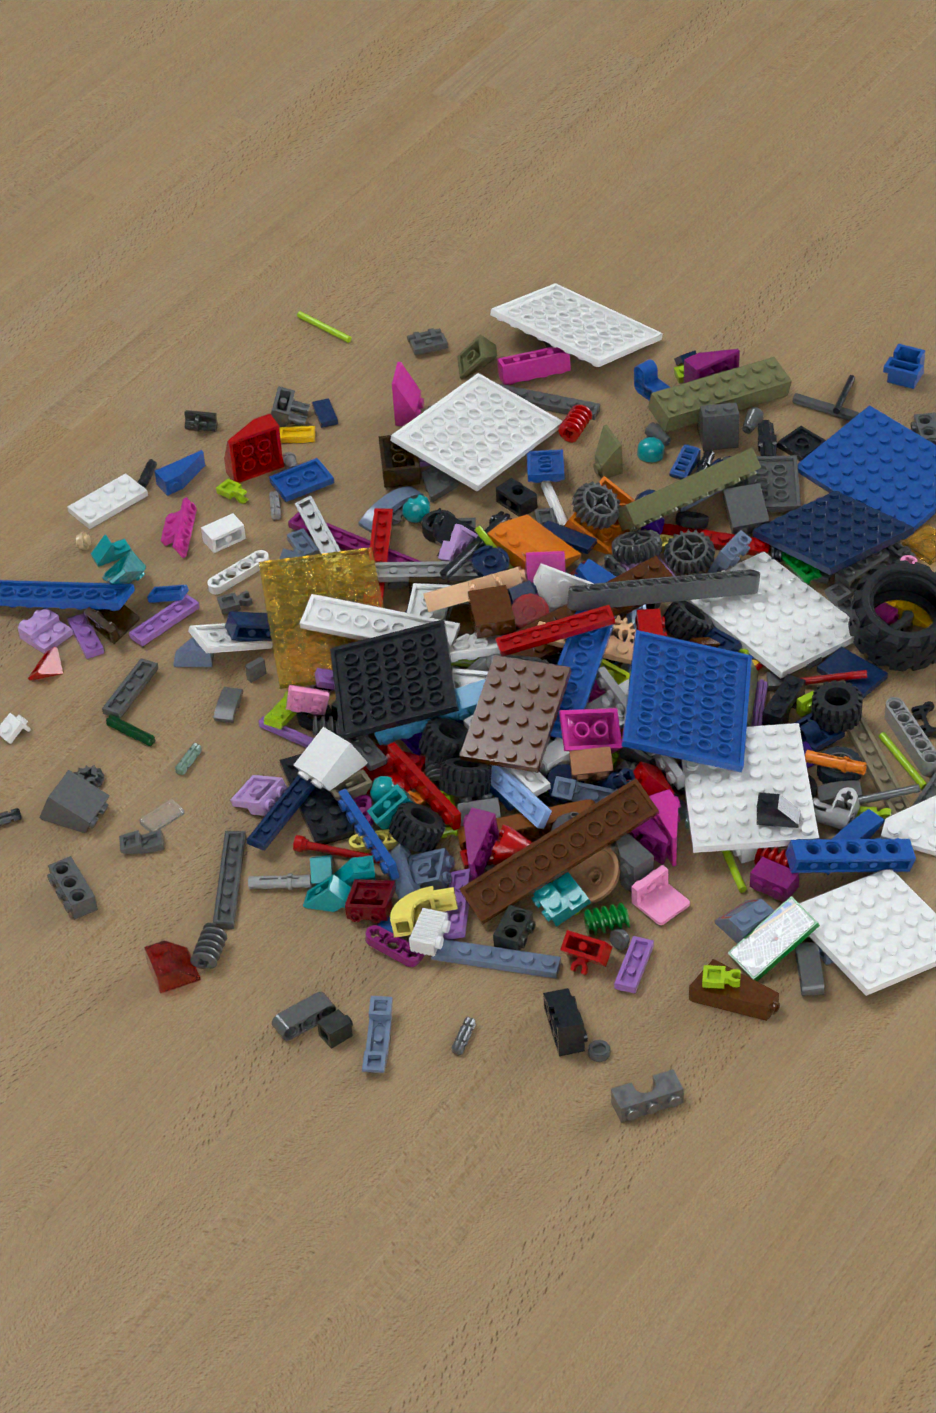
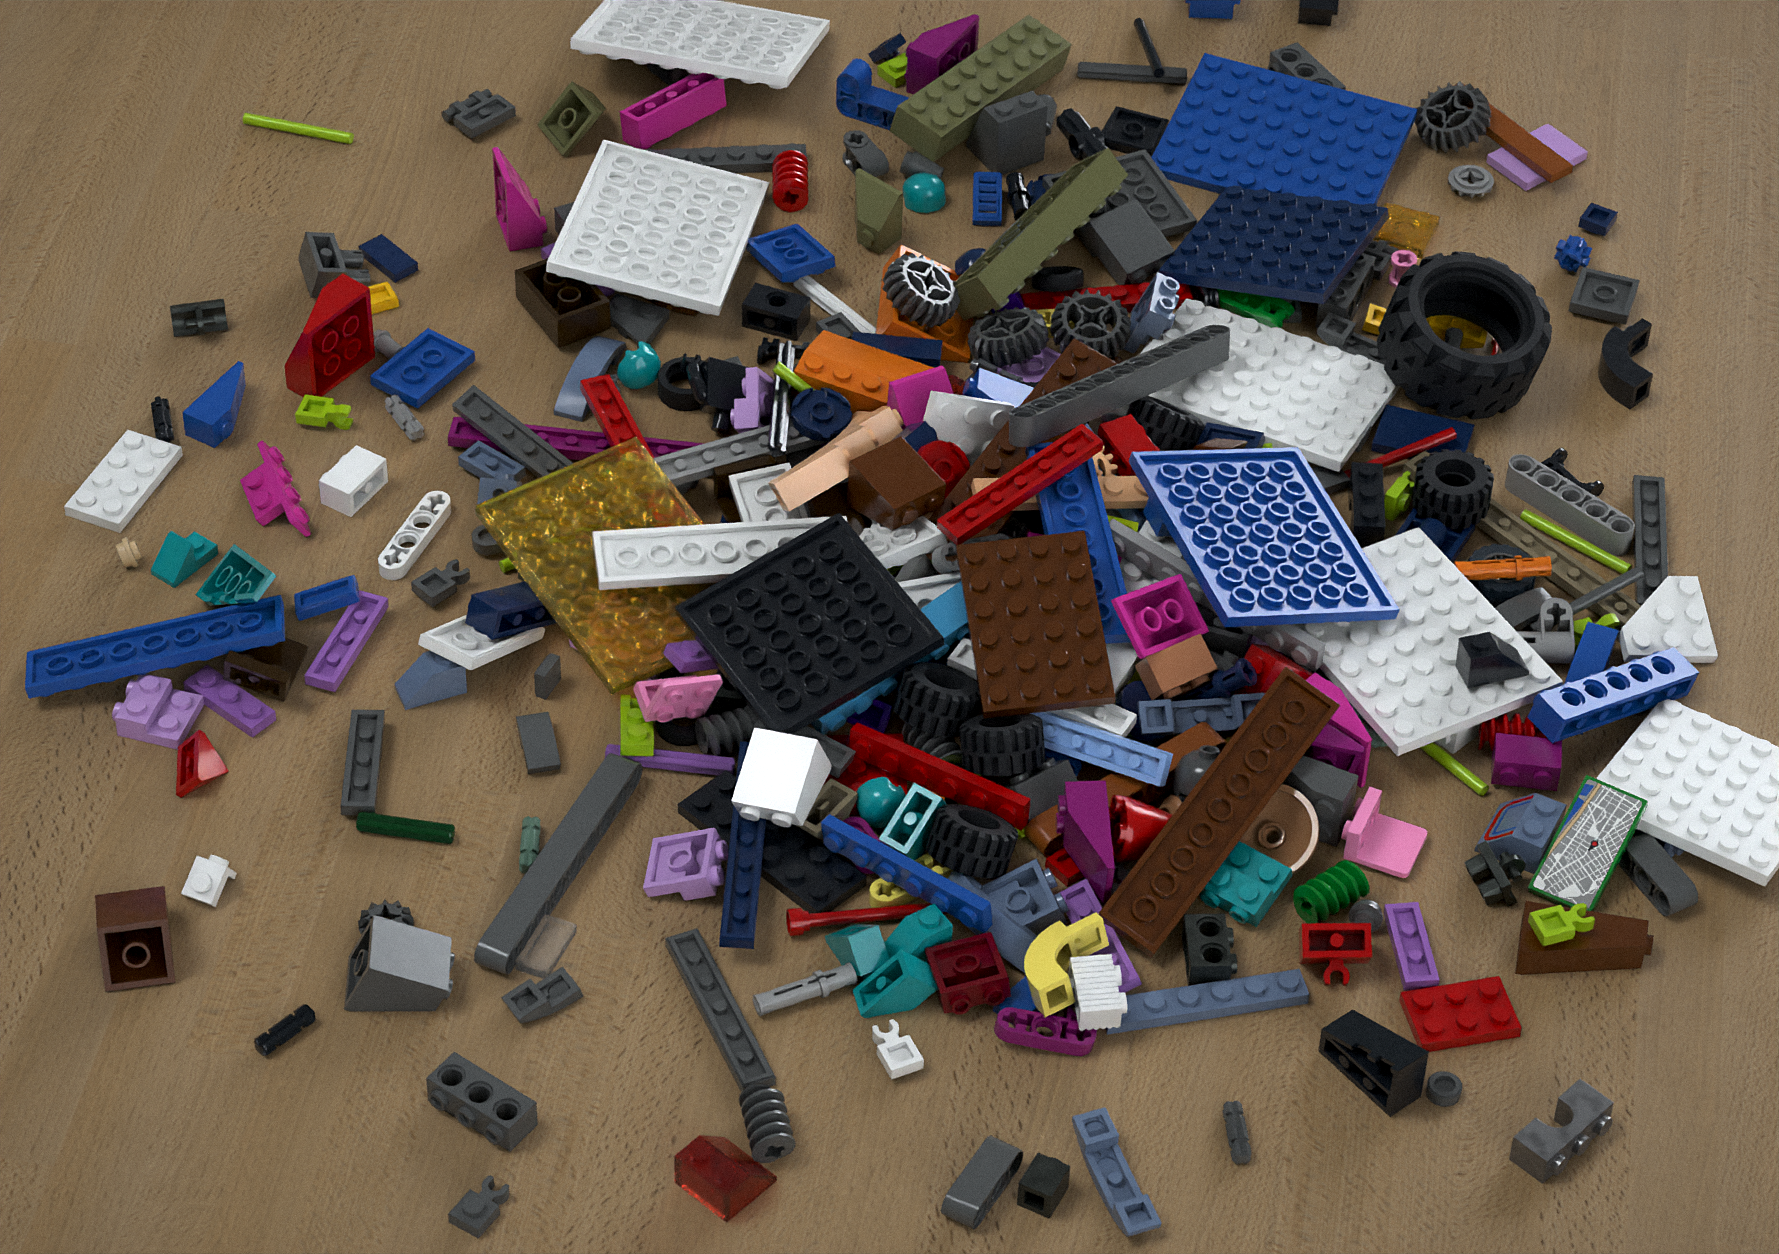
camera: 30 degrees left, 0 degrees up
none -> dark grey plate [448,1175,510,1239]
none -> dark grey beam [474,753,643,975]
none -> dark grey piece [842,130,889,177]
none -> white plate [872,1019,924,1080]
none -> red plate [1399,976,1522,1052]
none -> pearl dark grey hips [1464,841,1526,907]

